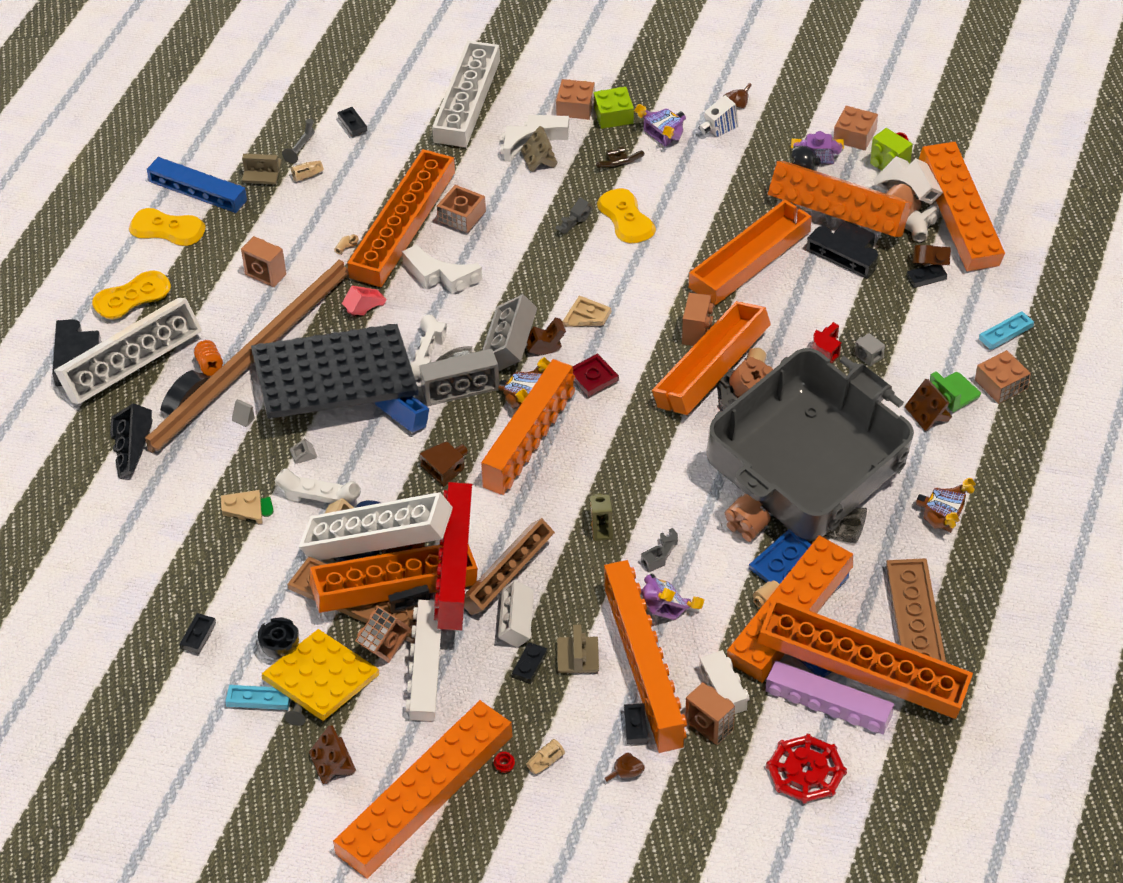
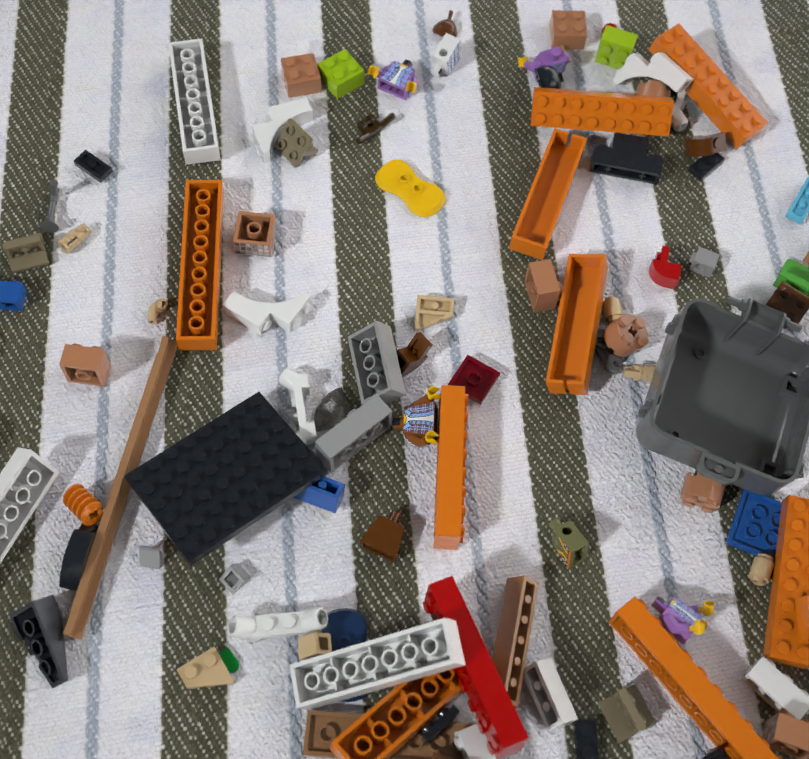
camera: 30 degrees left, 15 degrees up
coral arch [342,286,387,316] -> none
dark grey piece [556,198,594,234] -> none
dark grey piece [641,528,678,572] -> none

